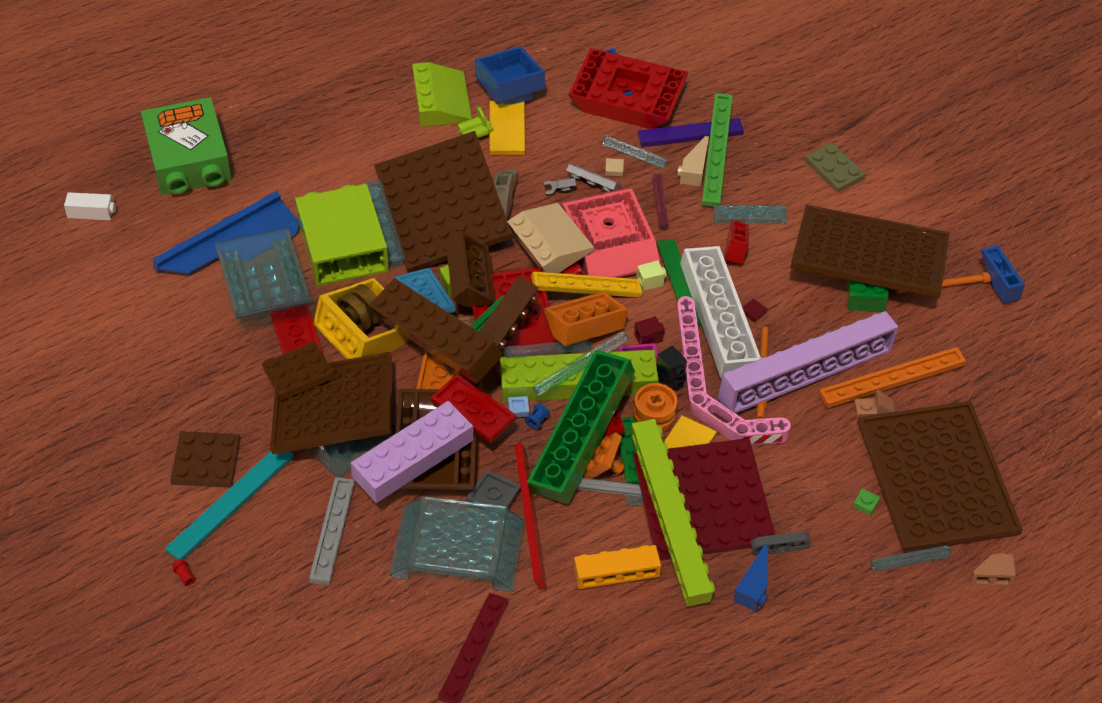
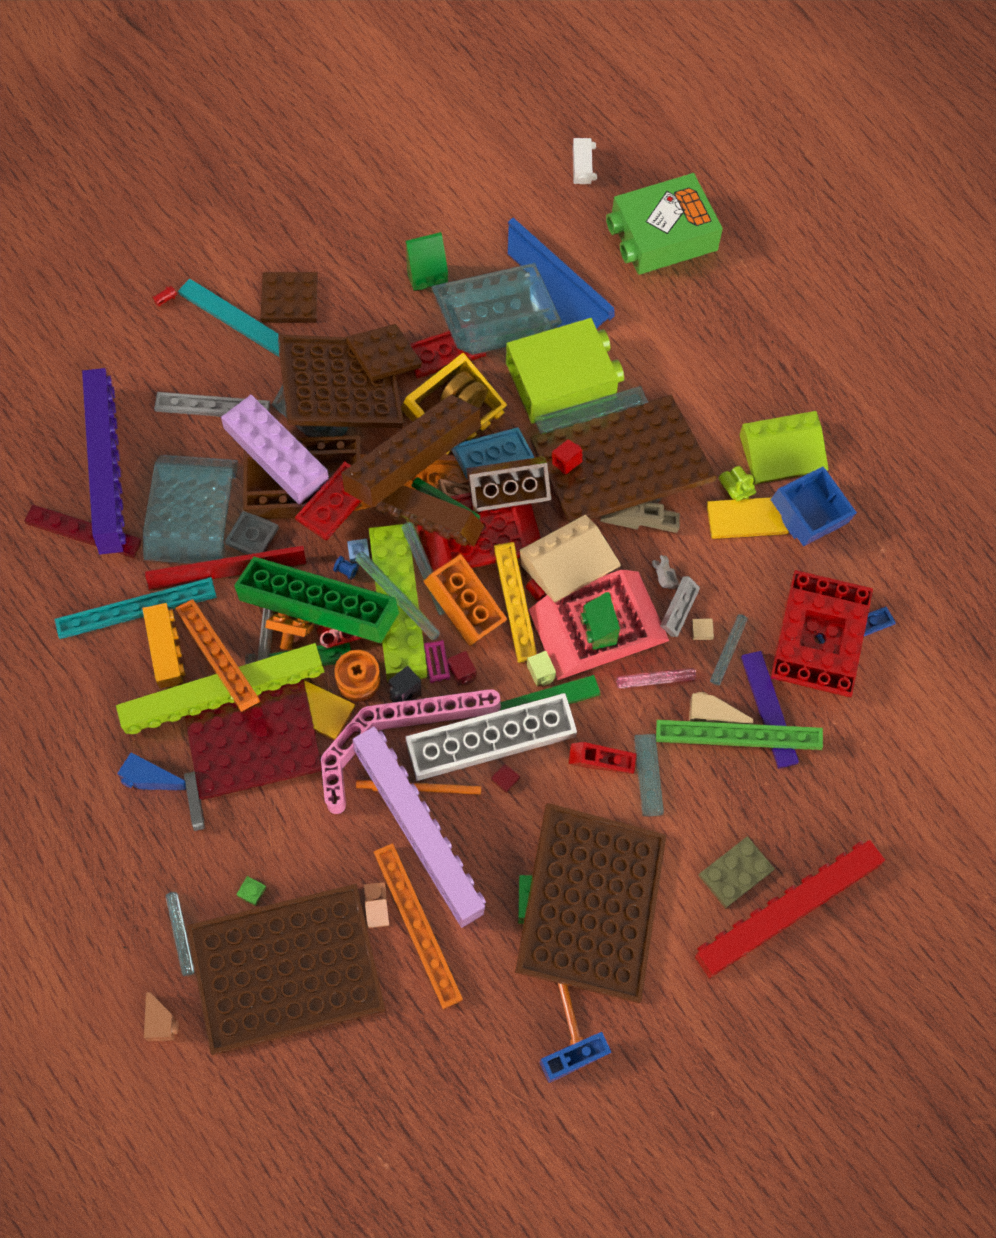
camera: 85 degrees right, 15 degrees up
none -> teal tile [54,577,217,639]
none -> dark purple brick [82,368,126,555]
none -> orange plate [175,599,260,711]
none -> green slope [405,232,448,291]
none -> red brick [552,439,582,474]
none -> green slope [580,592,620,650]
none -> red brick [695,840,885,979]

